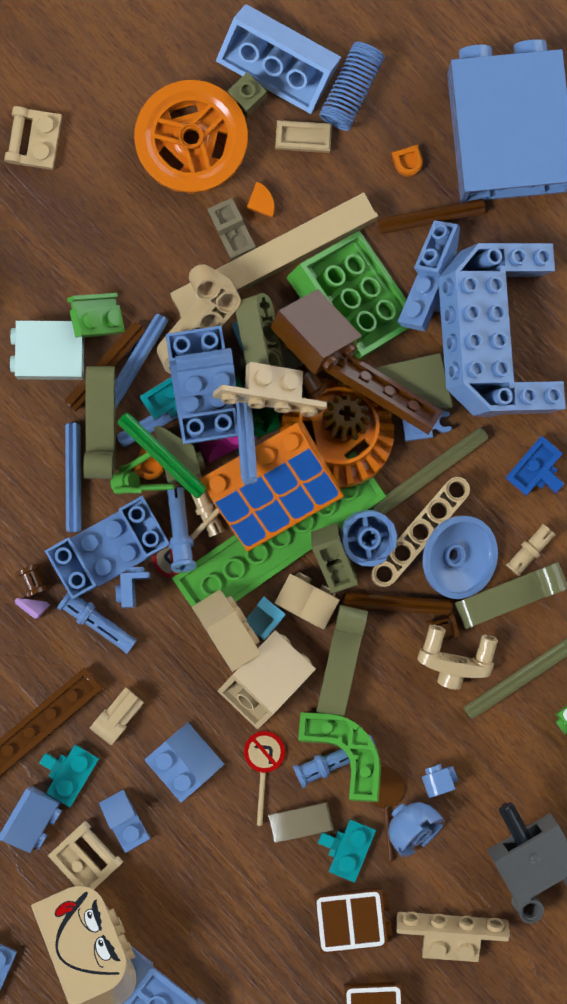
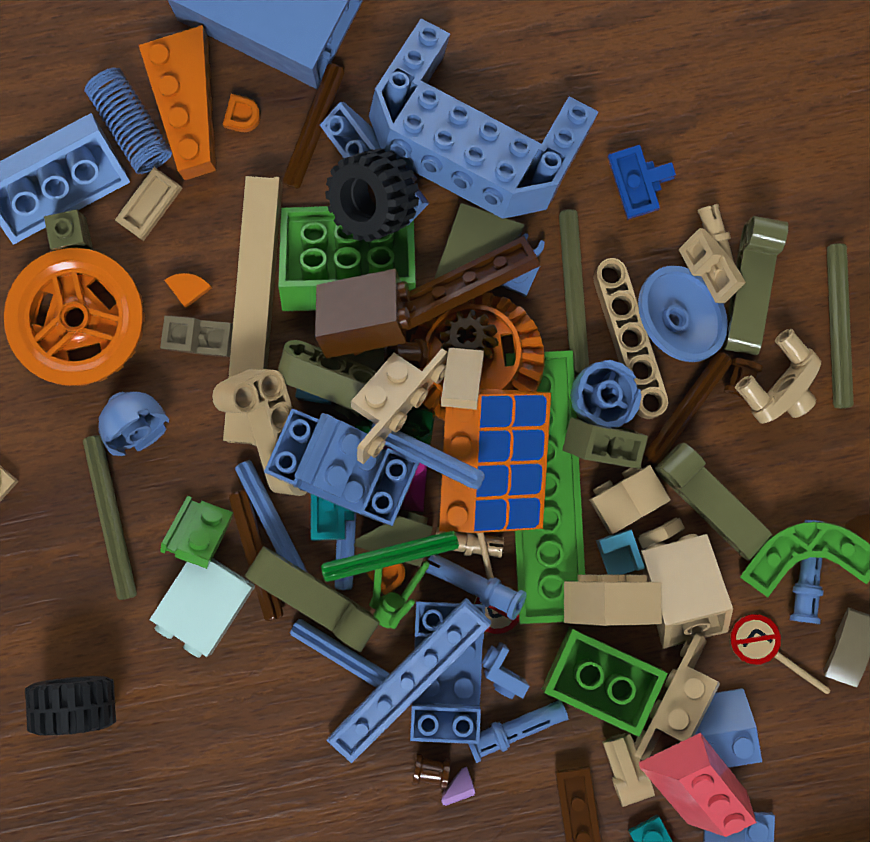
camera: 55 degrees left, 0 degrees up
none -> olive axle [83,435,137,600]
none -> medium blue cylinder [99,392,169,456]
none -> orange wedge [139,25,216,180]
none -> black tyre [325,148,419,242]
none -> medium blue tile [327,598,491,763]
none -> tan tile [441,348,484,410]
none -> bright green brick [541,627,668,737]
none -> tan bracket [634,633,720,761]
none -> tan tile [638,517,685,549]
none -> coral slope [639,733,757,837]
none -> tan slope [679,228,746,303]

